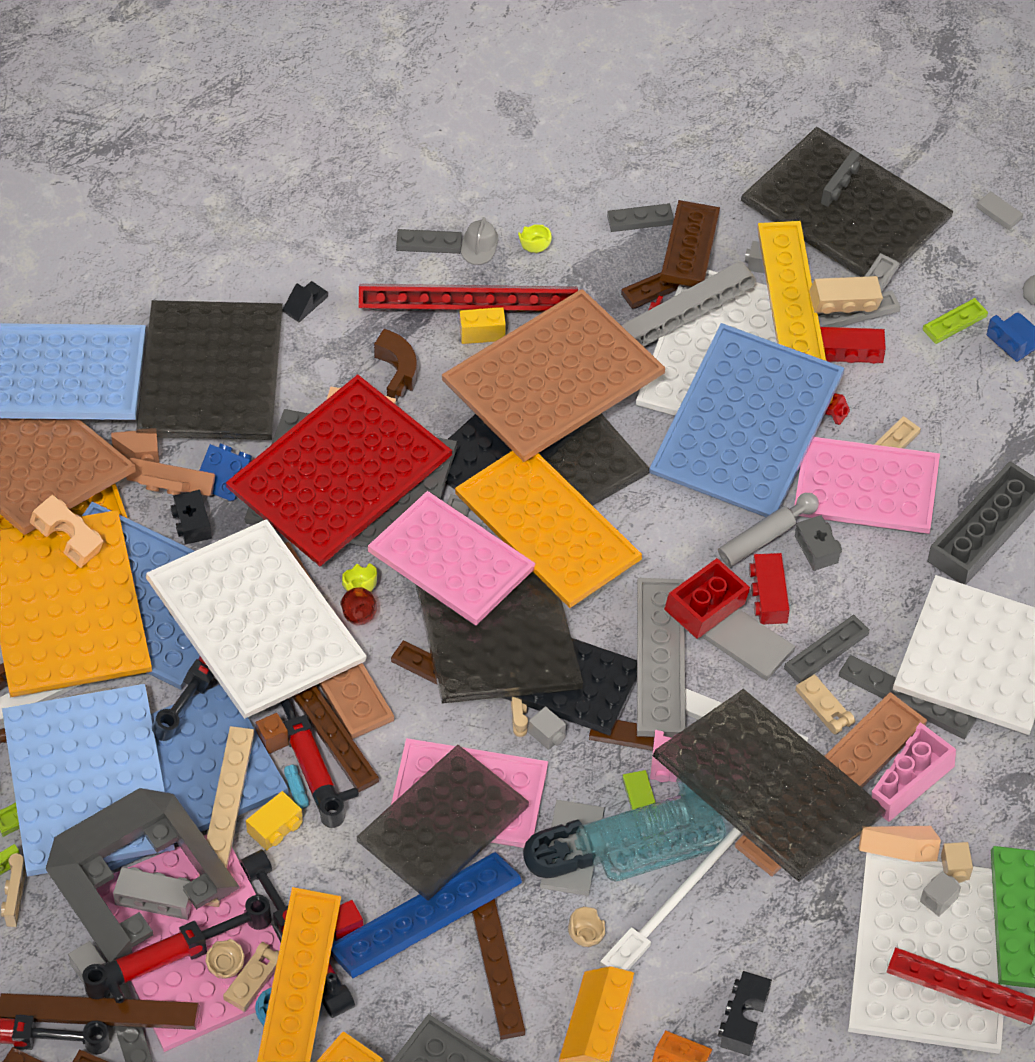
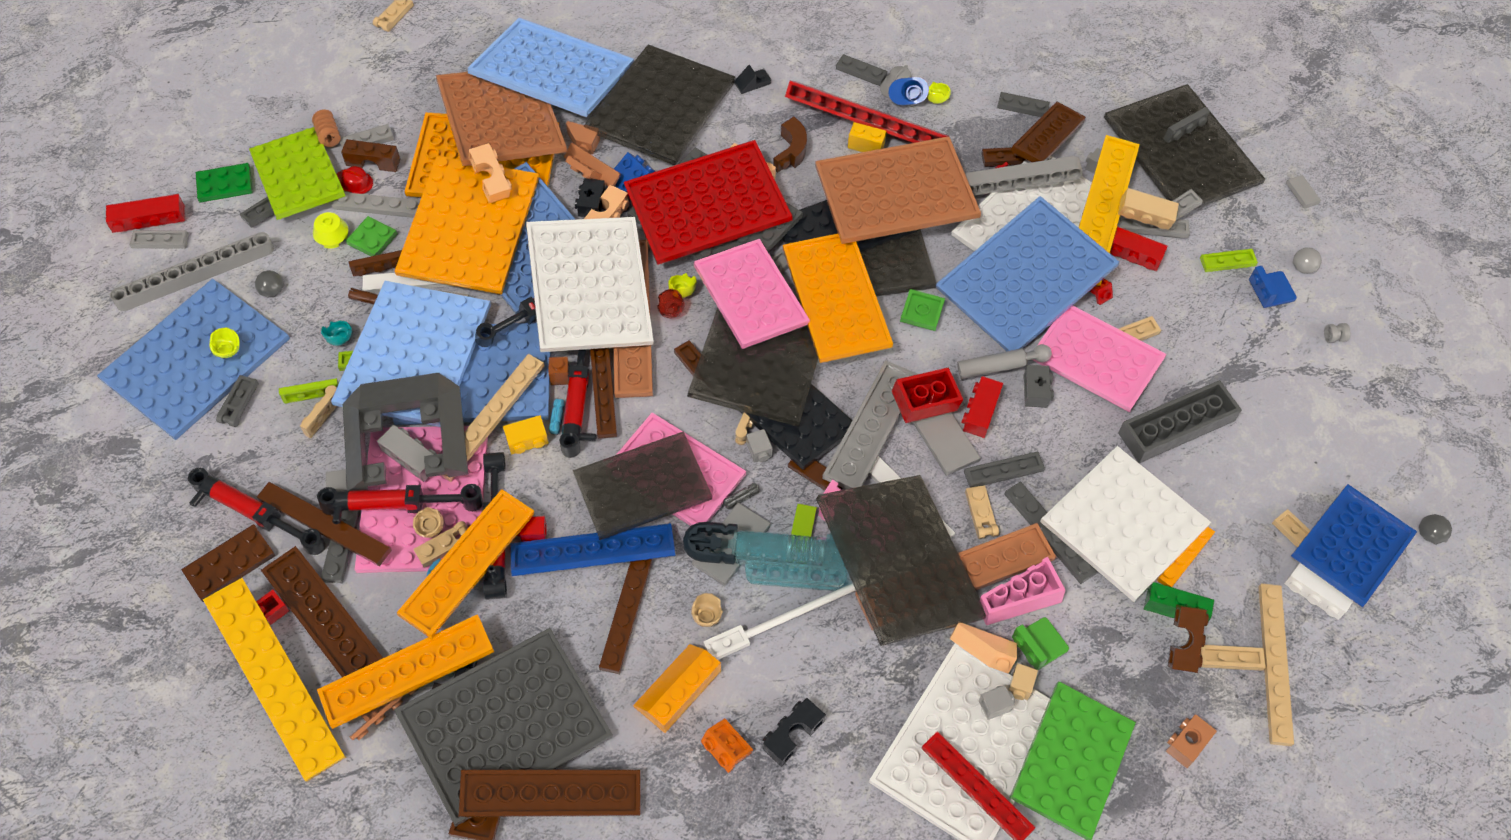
camera: 25 degrees right, 5 degrees up
none -> light nougat arch [584,185,630,219]
none -> dark grey axle [723,483,759,509]
none -> blue piece [888,77,929,105]
none -> bright green plate [900,289,945,331]
none -> bright green bracket [1012,617,1069,670]

